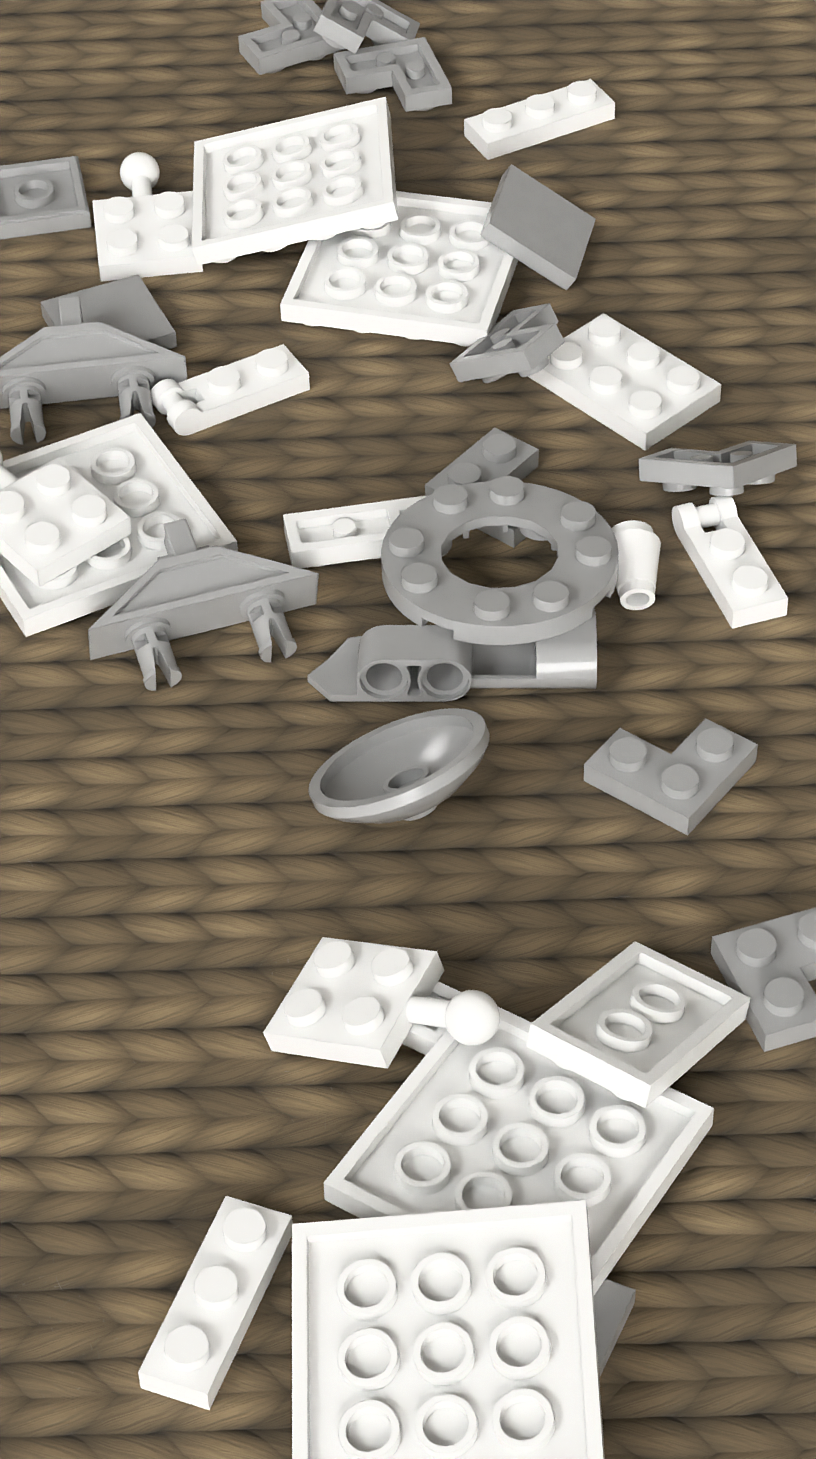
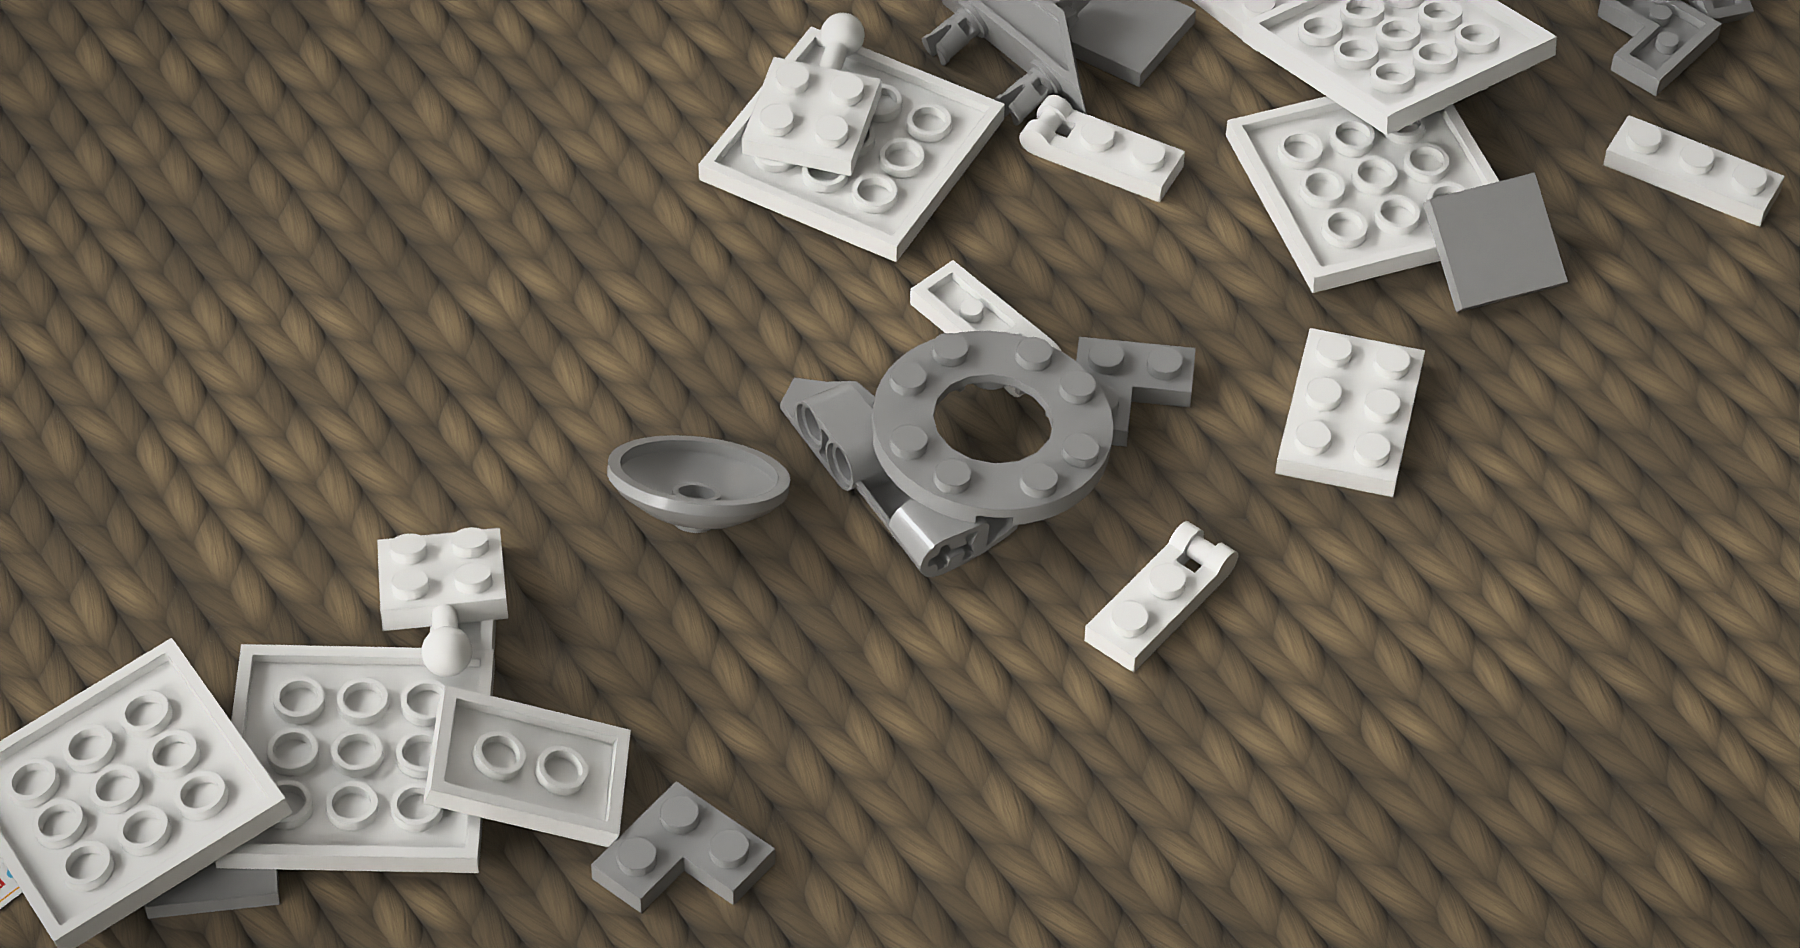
camera: 55 degrees right, 5 degrees up
light grey connector [88,519,319,691] -> none
white plate [138,1196,293,1410] -> none
light grey plate [449,303,565,383] -> none
light grey plate [584,718,758,836] -> none
white cone [611,520,661,610] -> none
light grey plate [639,441,797,496] -> none

